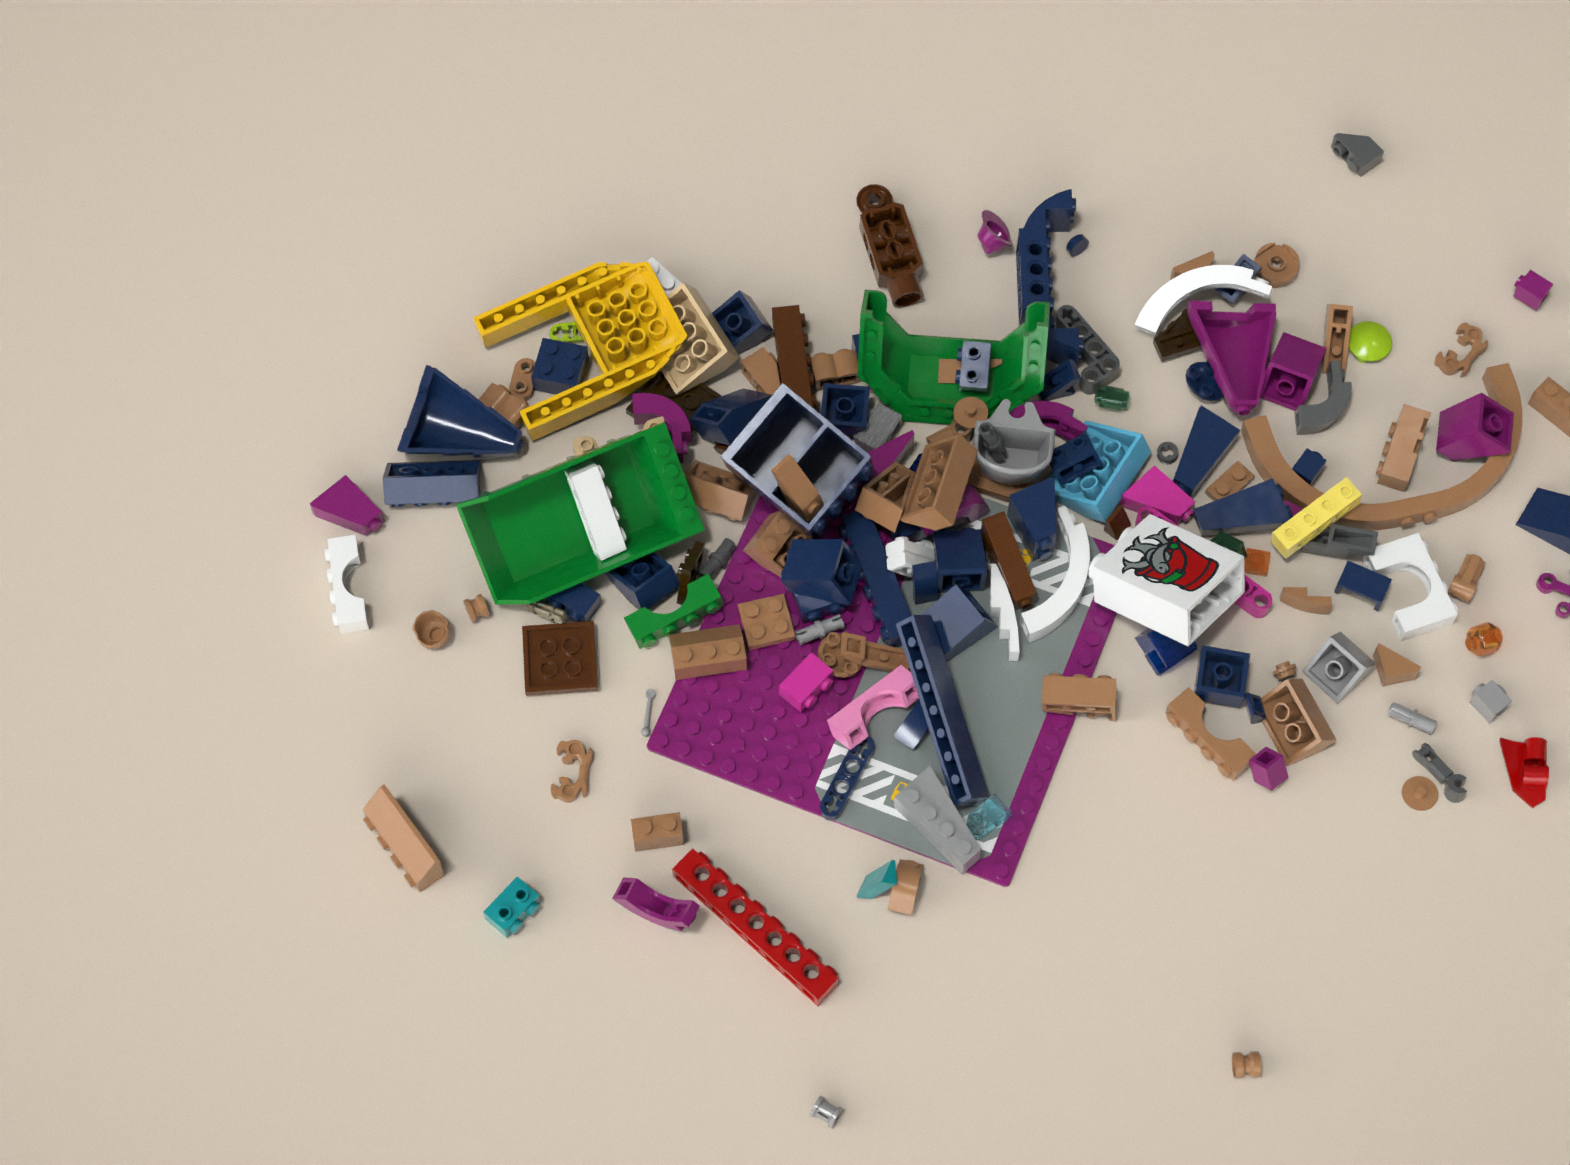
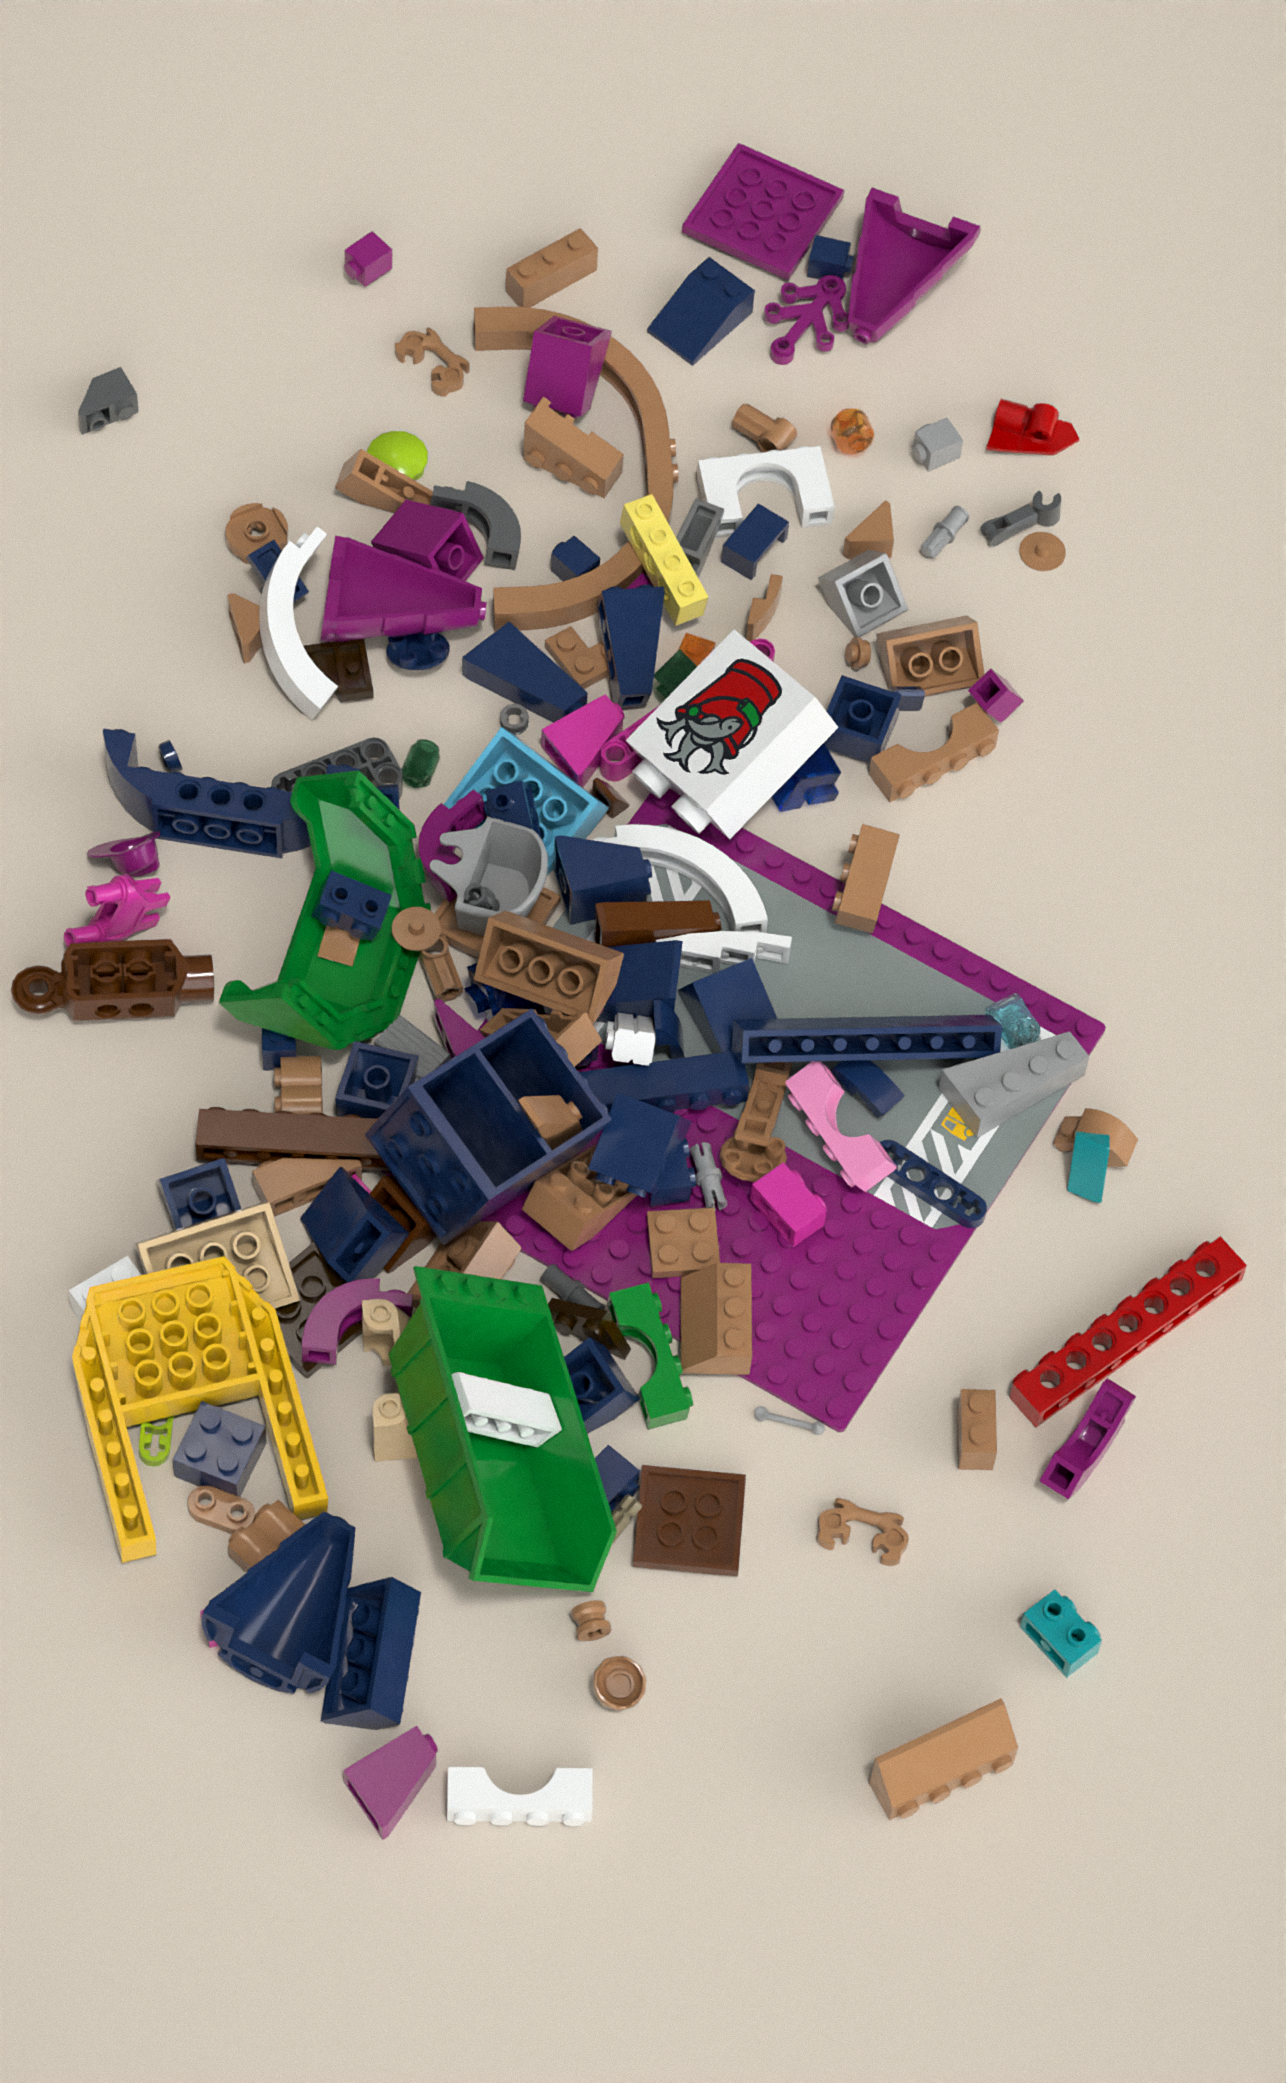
camera: 85 degrees left, 5 degrees down
none -> dark pink connector [64,874,171,947]

